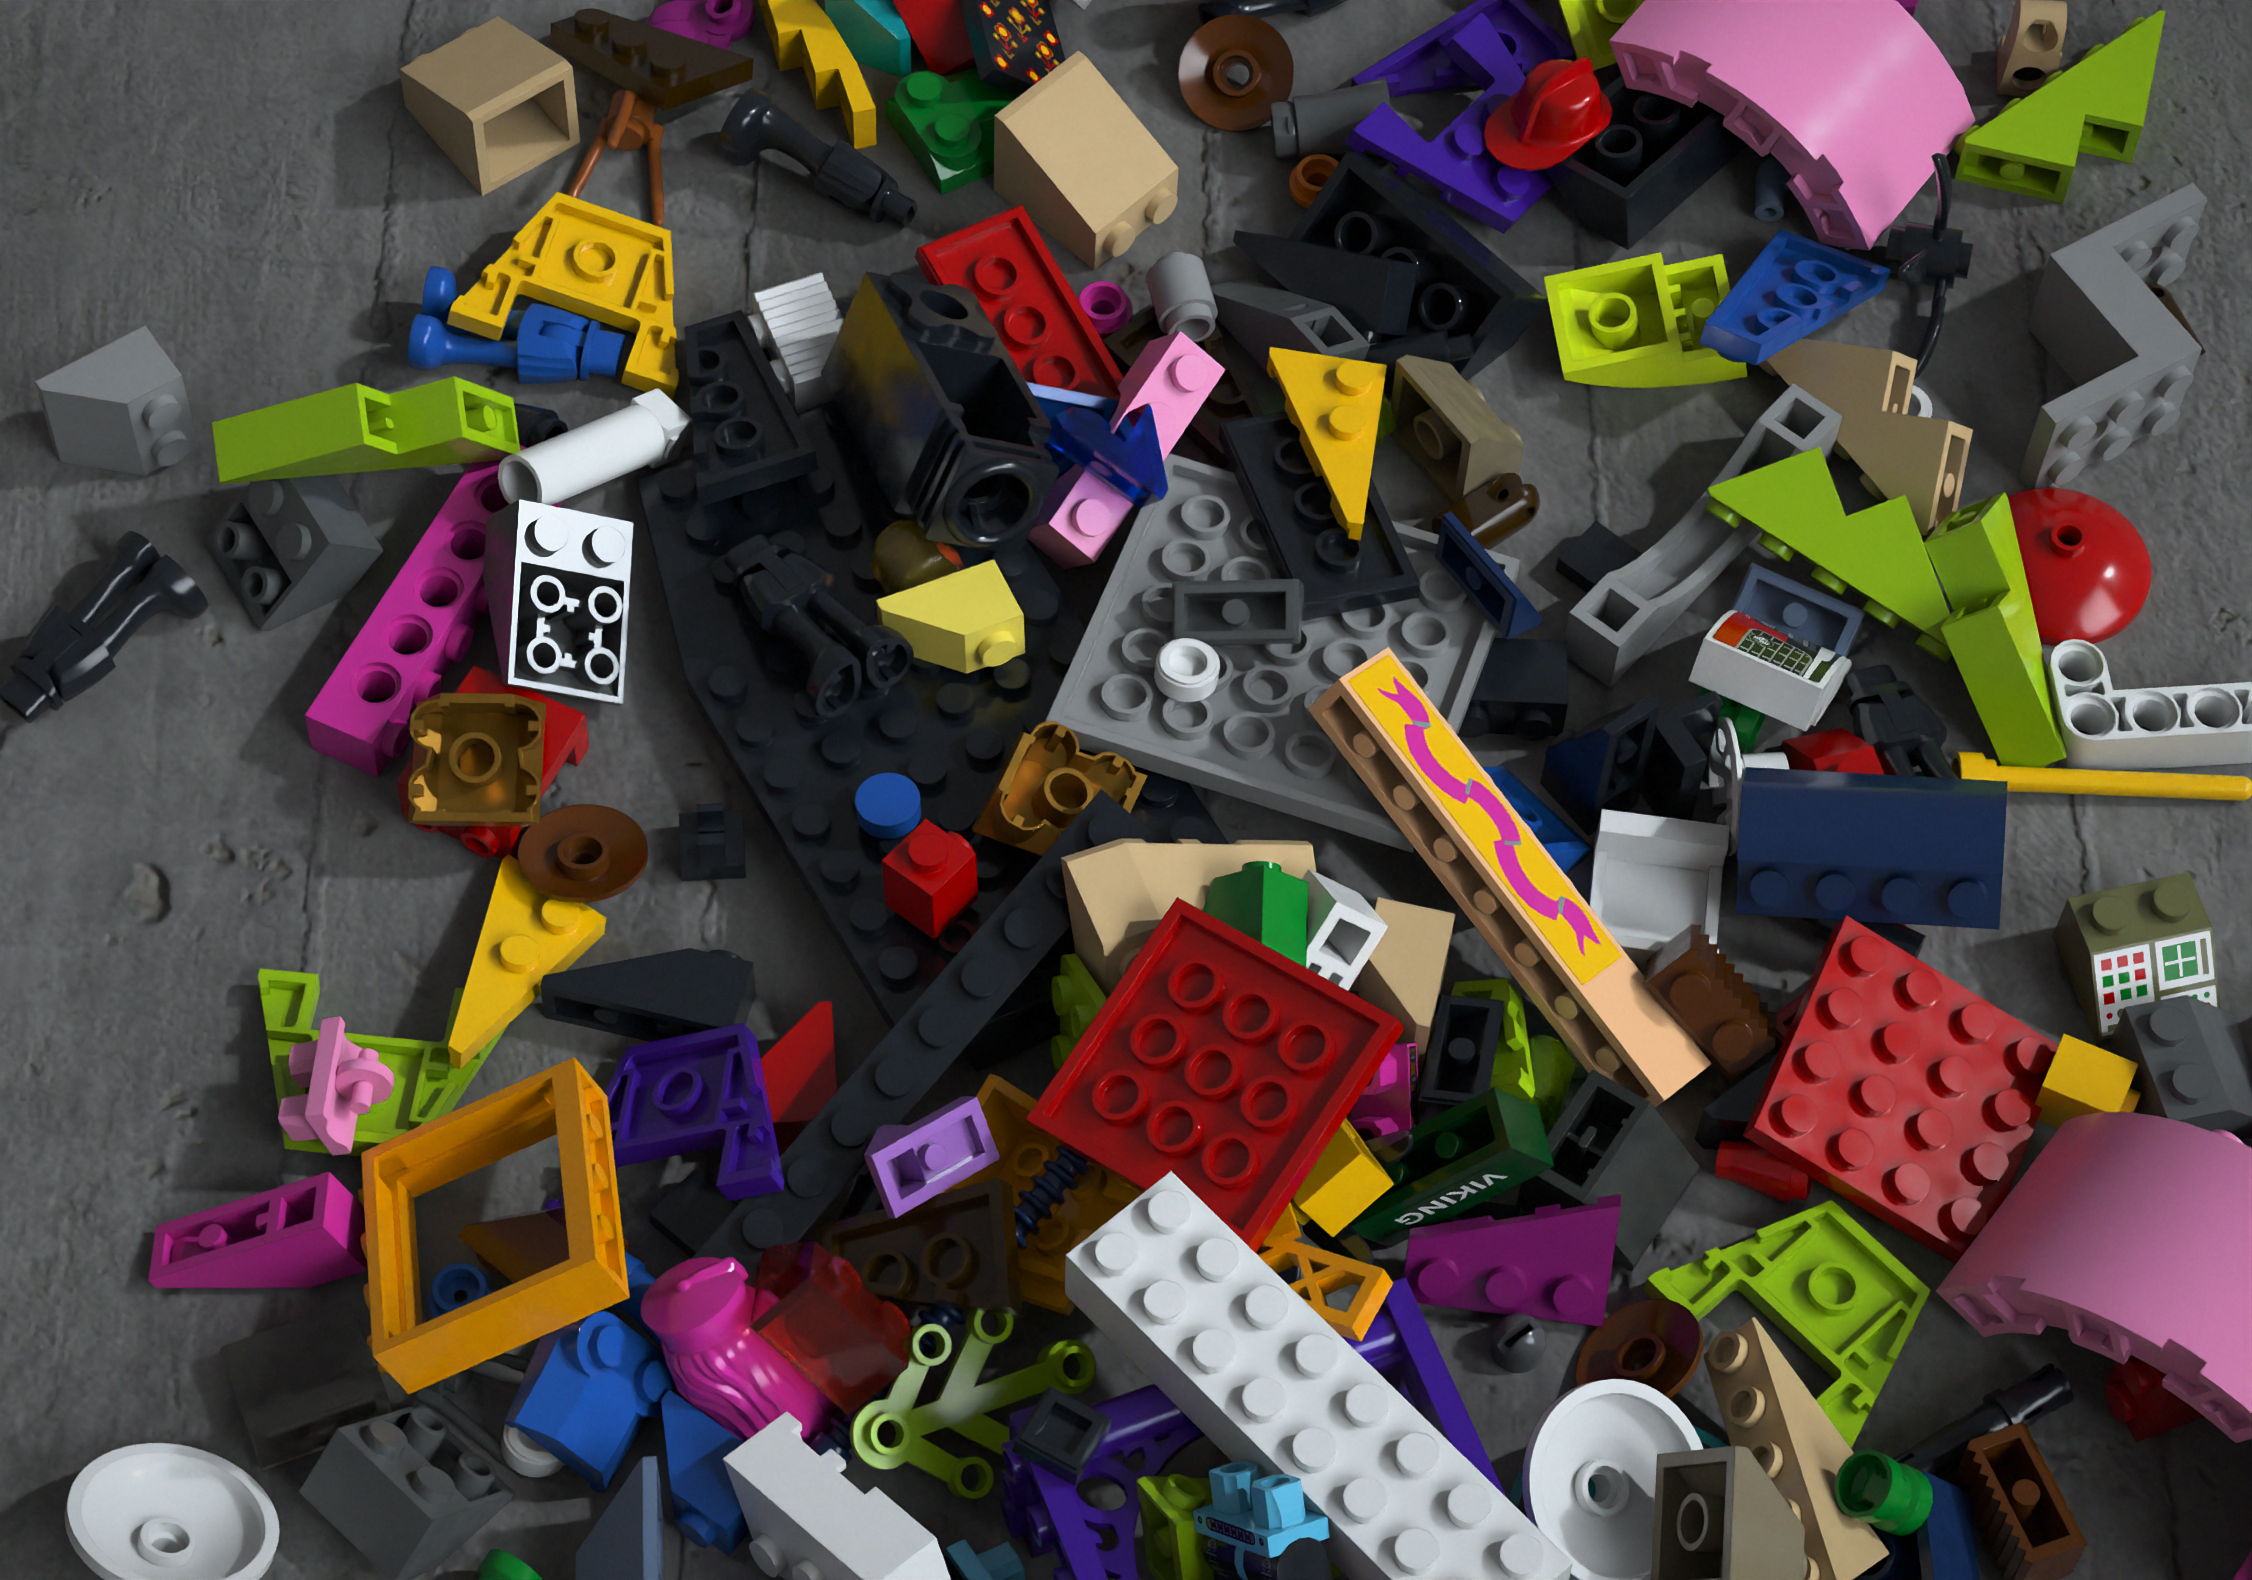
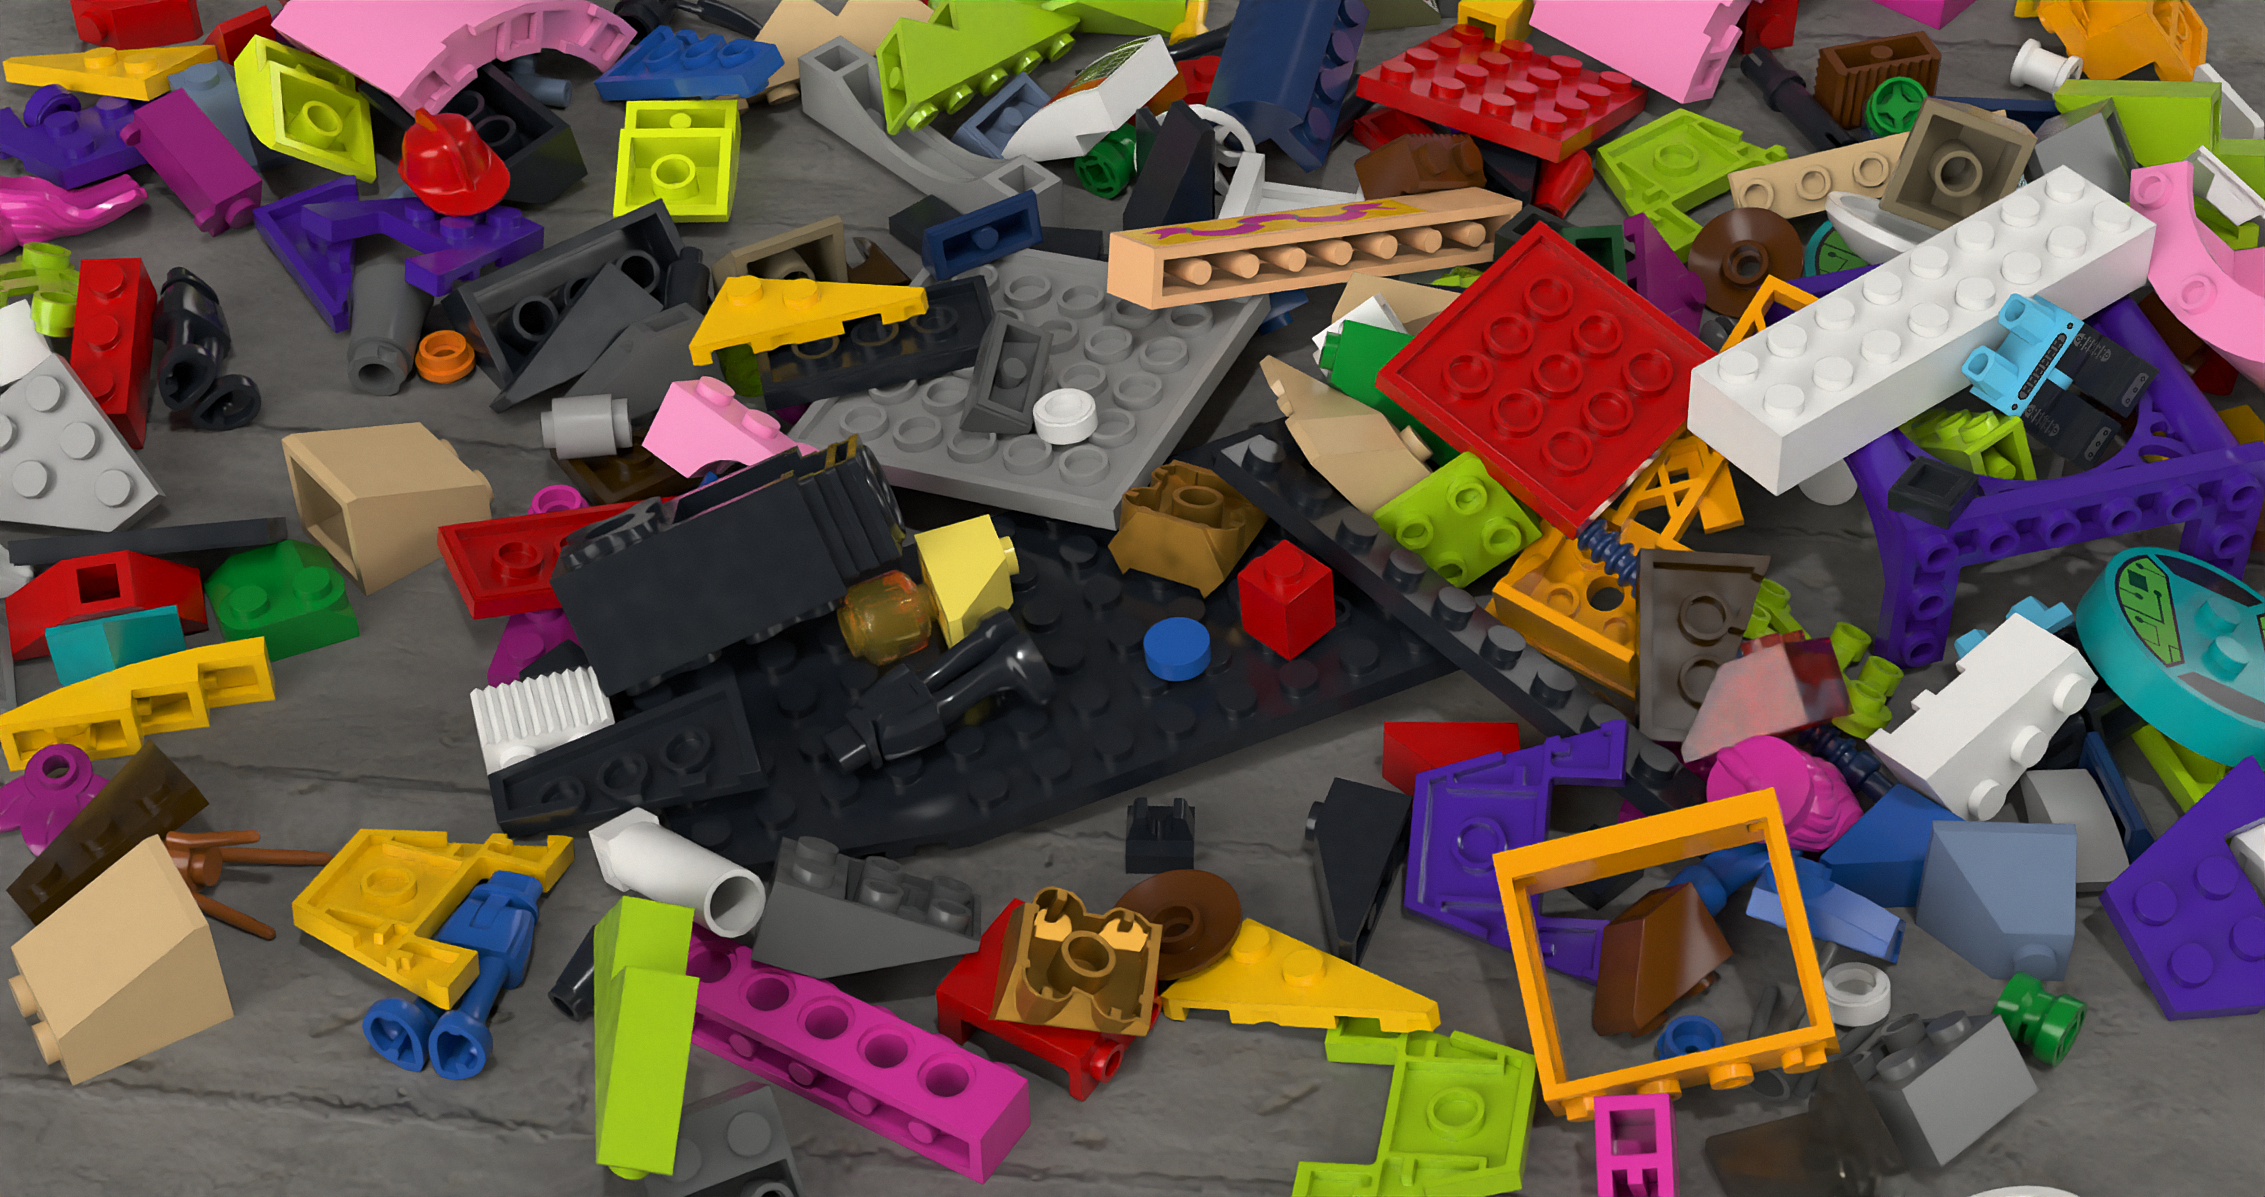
camera: 80 degrees left, 15 degrees down
bright pink hips [278,1016,395,1156] -> none
black piece [718,87,917,228] -> none
medium lavender slope [864,1096,1000,1218] -> none
clear blue slope [1047,403,1169,509] -> none
reddish brown dish [1178,14,1295,132] -> none

